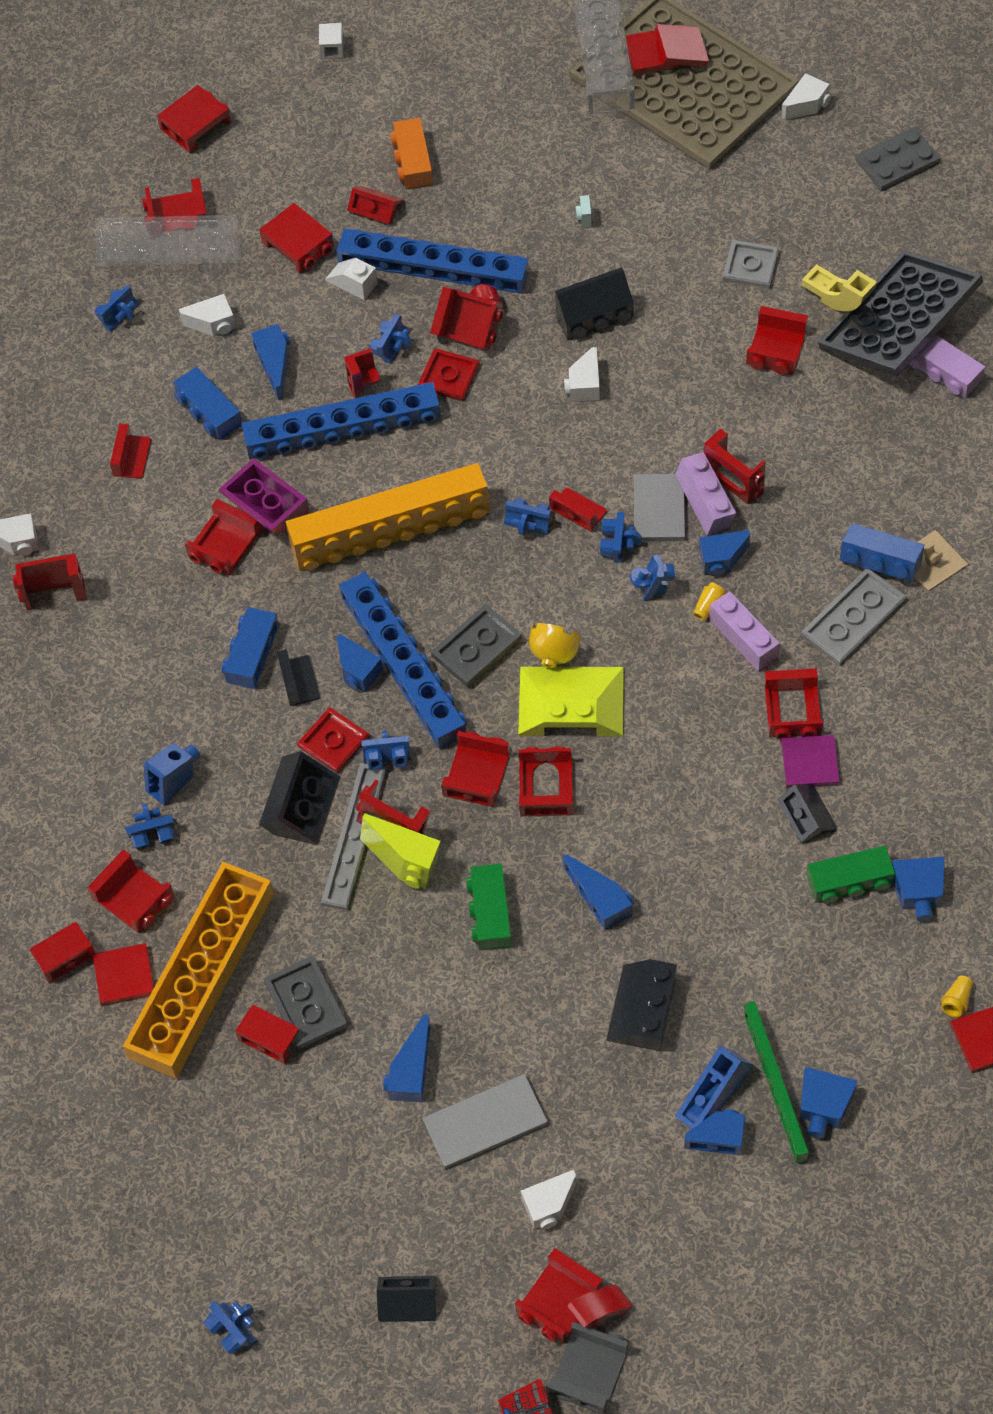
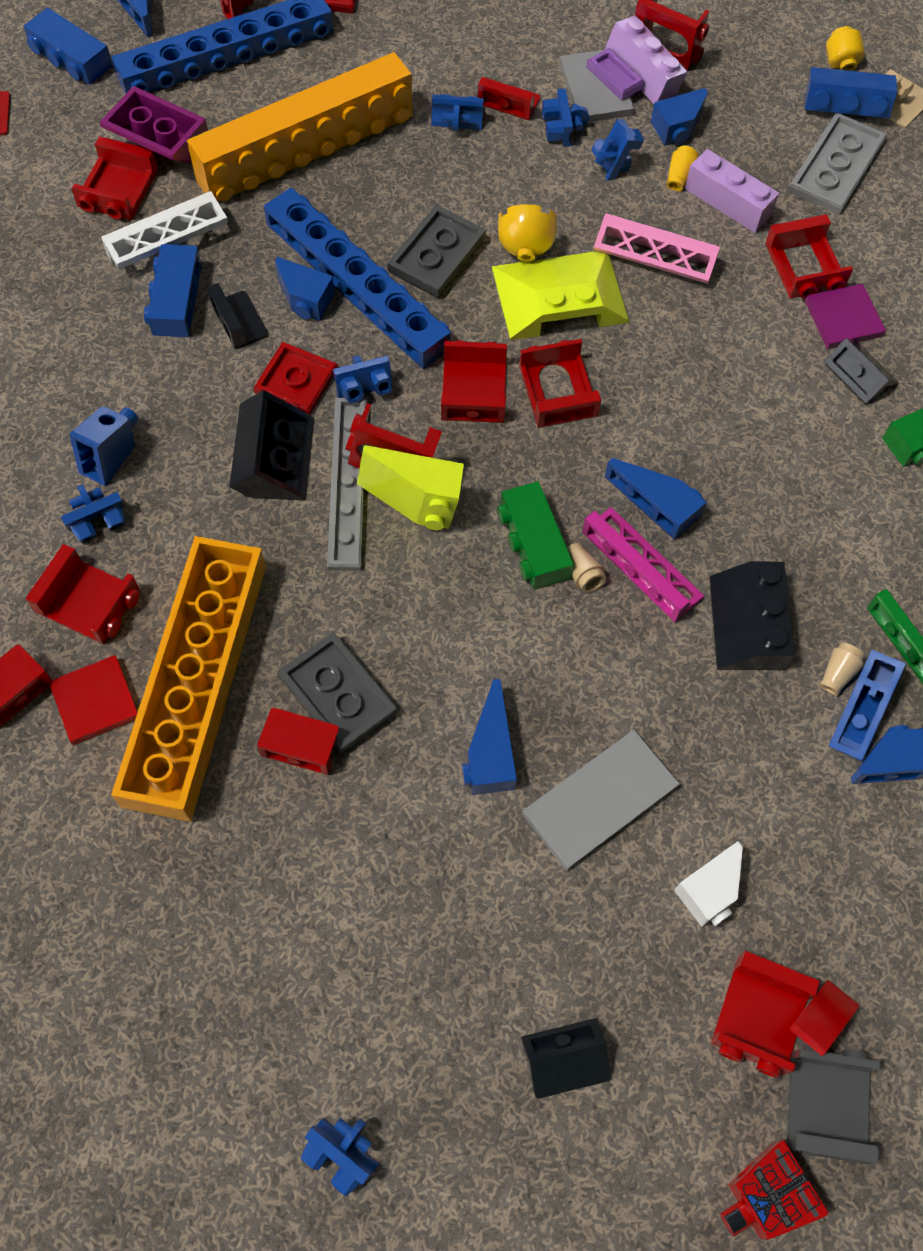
camera: 20 degrees left, 5 degrees up
none -> white fence [101,191,228,270]
none -> tan cone [567,543,606,593]
none -> dark pink fence [582,507,704,622]
none -> medium lavender tile [586,48,644,101]
none -> bright pink fence [594,213,720,284]
none -> tan cone [819,643,866,696]
none -> yellow head [826,26,865,71]

